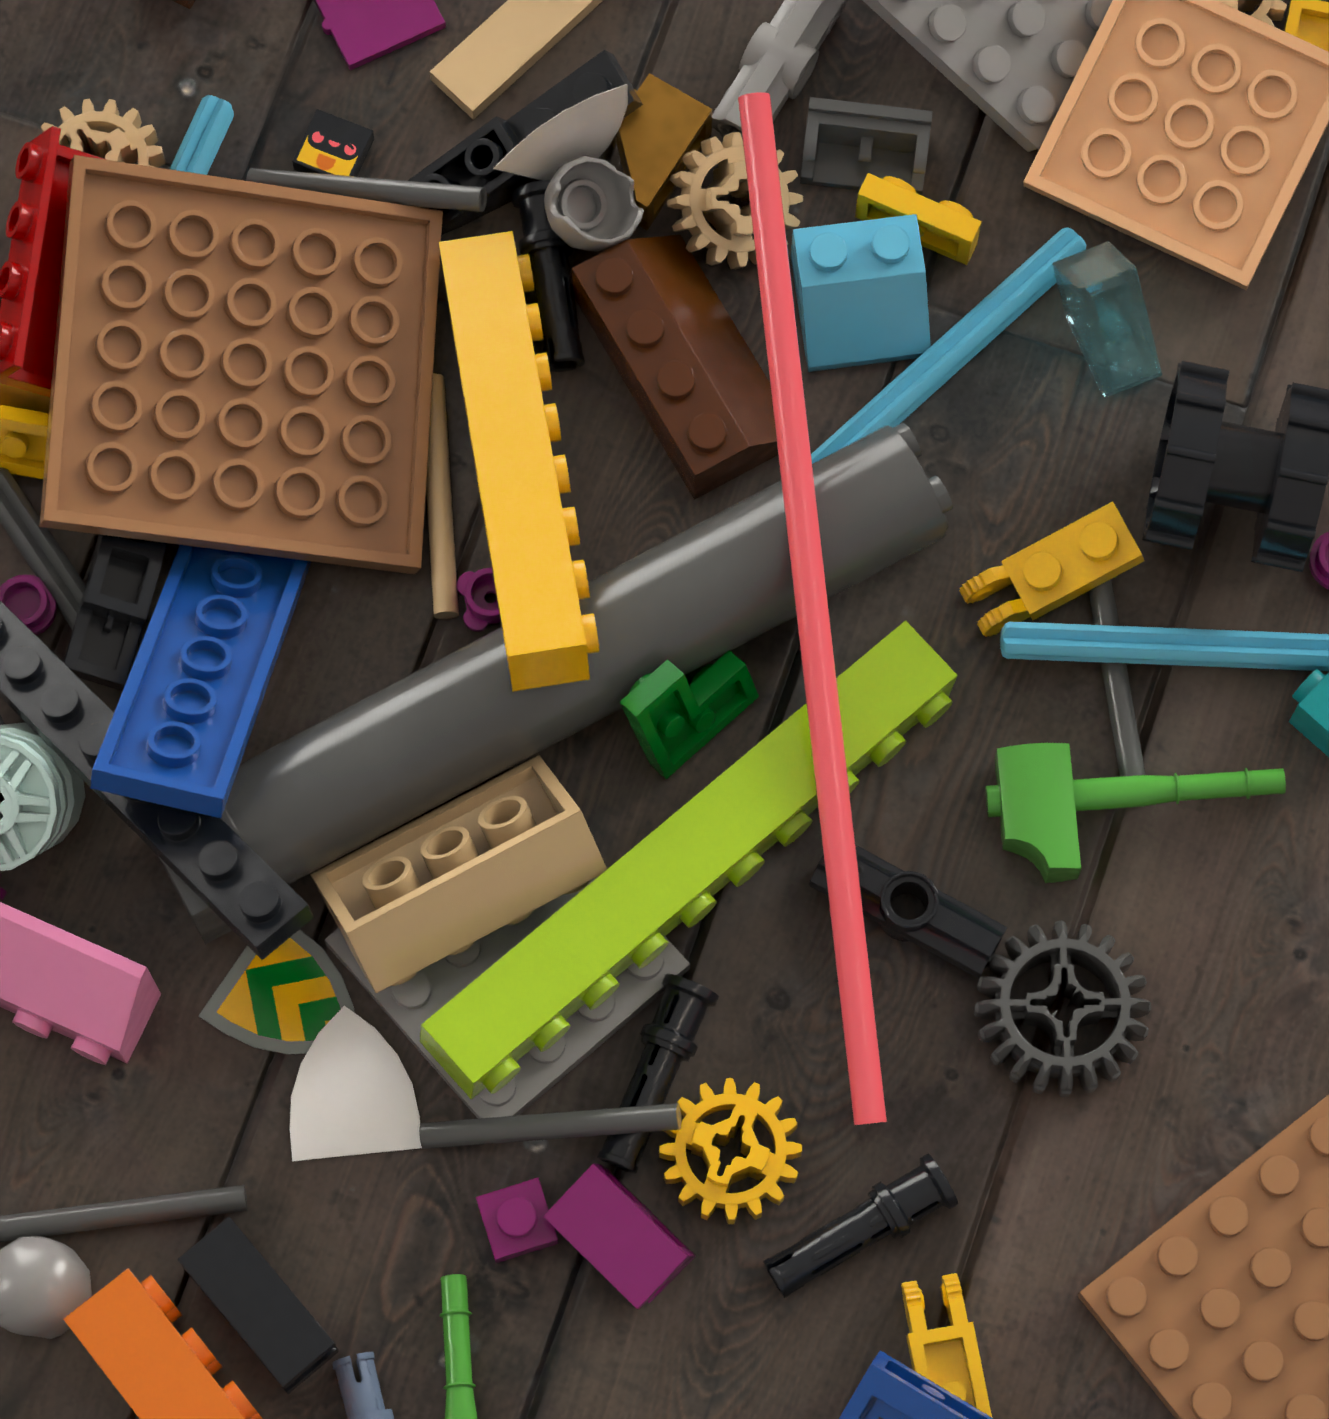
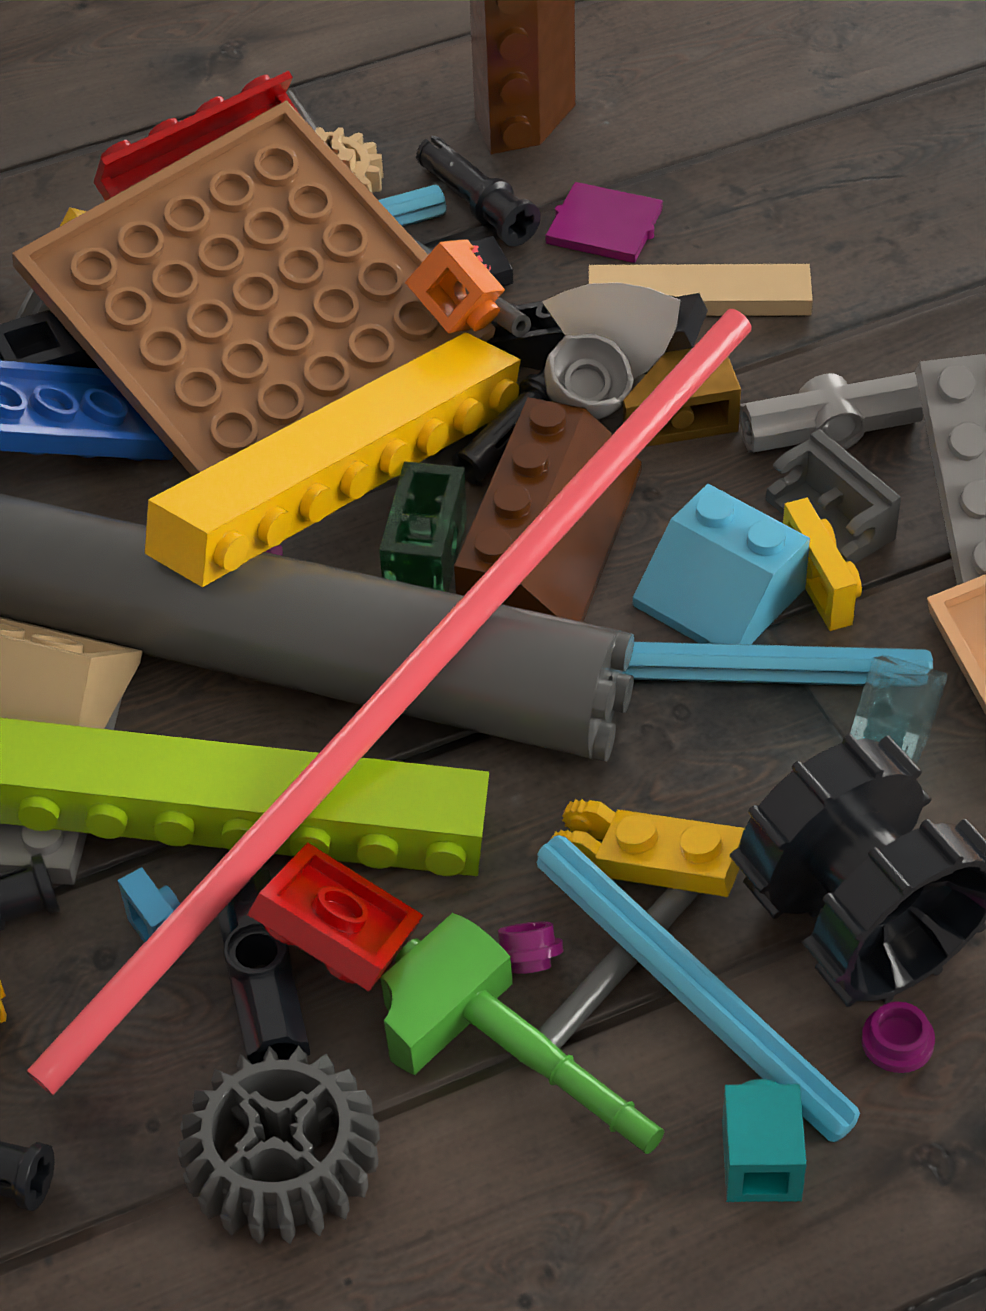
camera: 50 degrees right, 25 degrees down
green plate [620,650,759,779] -> none
tan gear [667,132,803,269] -> none
none -> dark azure plate [118,867,185,954]
none -> red plate [247,842,424,991]
none -> clear green brick [379,461,467,592]
none -> orange brick [405,239,505,333]
none -> black pin [416,136,541,246]
none -> magenta plate [498,922,564,974]

